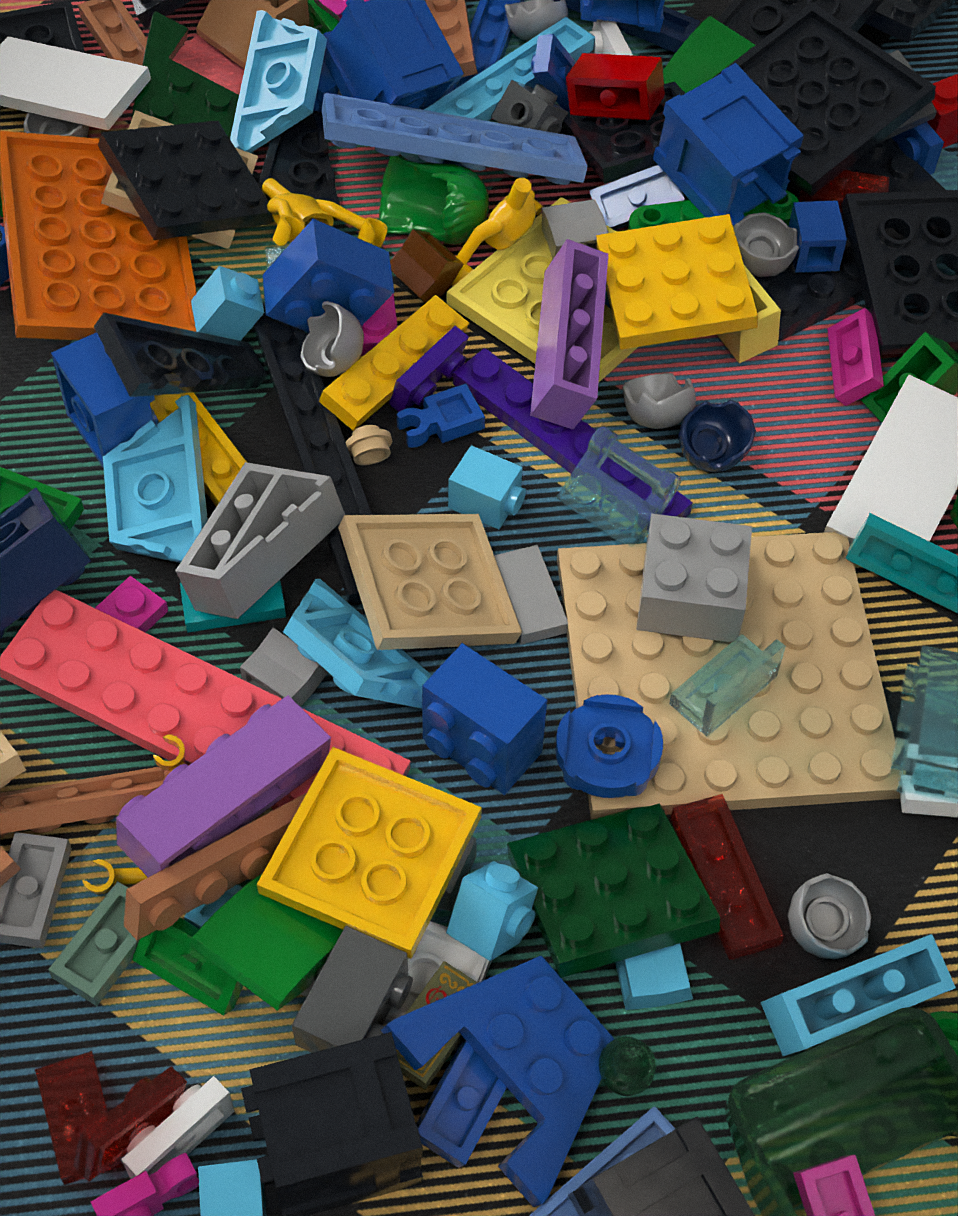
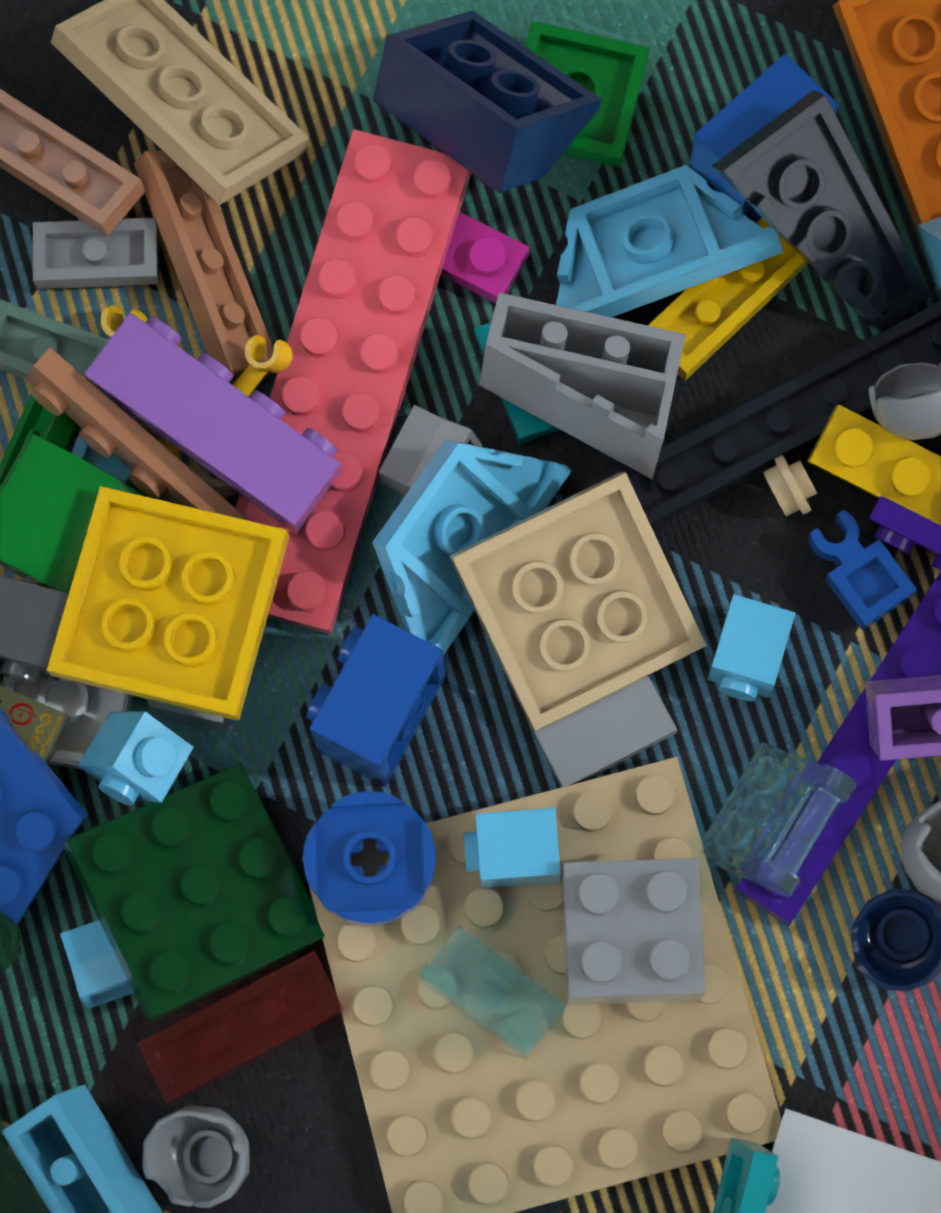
camera: 85 degrees right, 20 degrees up
none -> medium azure brick [464,808,561,888]

